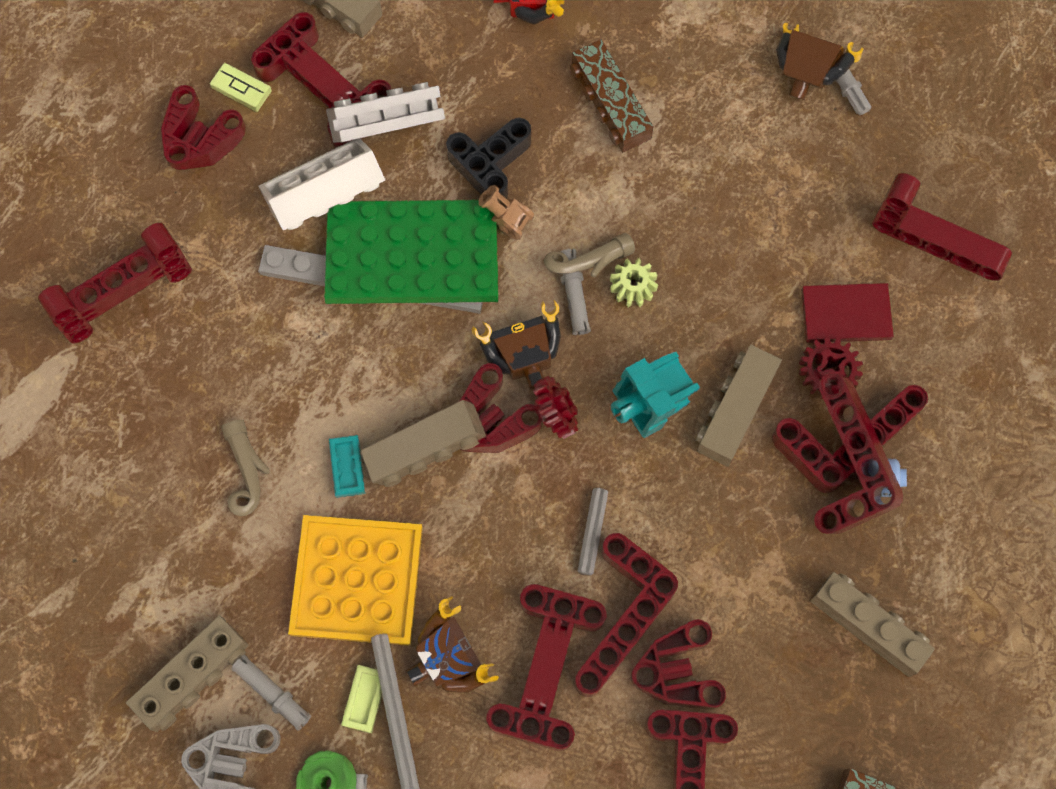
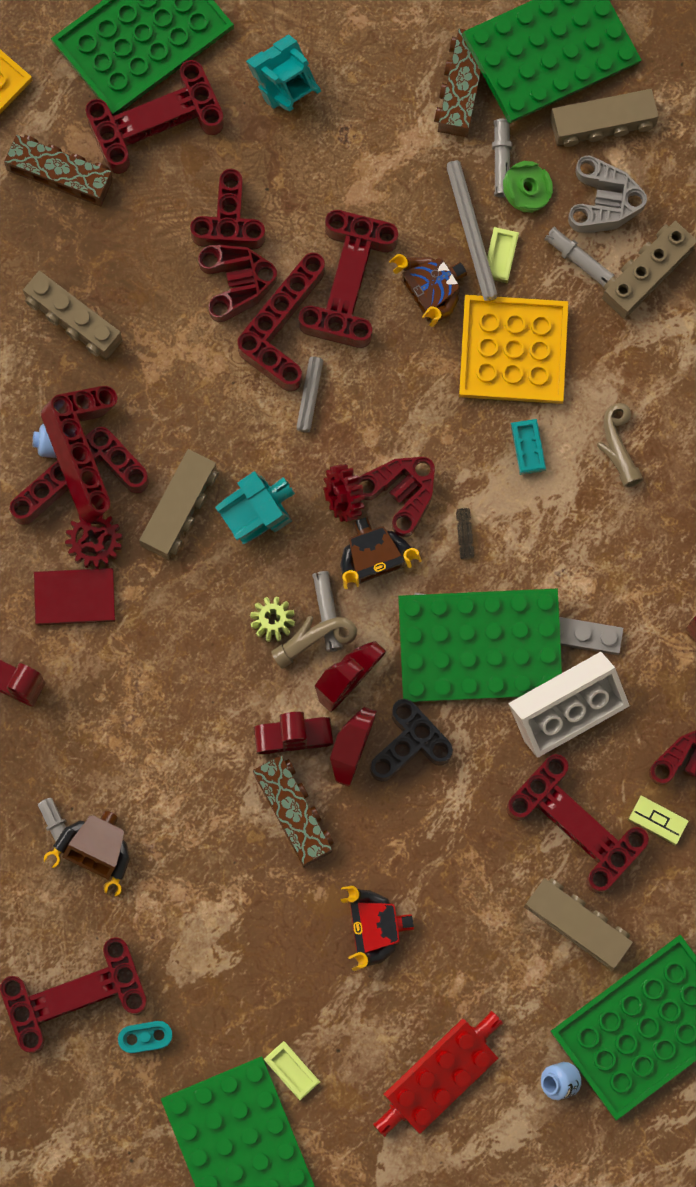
camera: 175 degrees right, 5 degrees up
brick [326,82,445,143] -> none
dark tan brick [361,400,486,487] -> none
medium nougat connector [479,185,534,240] -> none
none -> dark red beam [254,712,334,754]
none -> dark red connector [315,641,386,713]
none -> dark red connector [330,707,377,787]
none -> clear smoke axle [456,508,474,560]

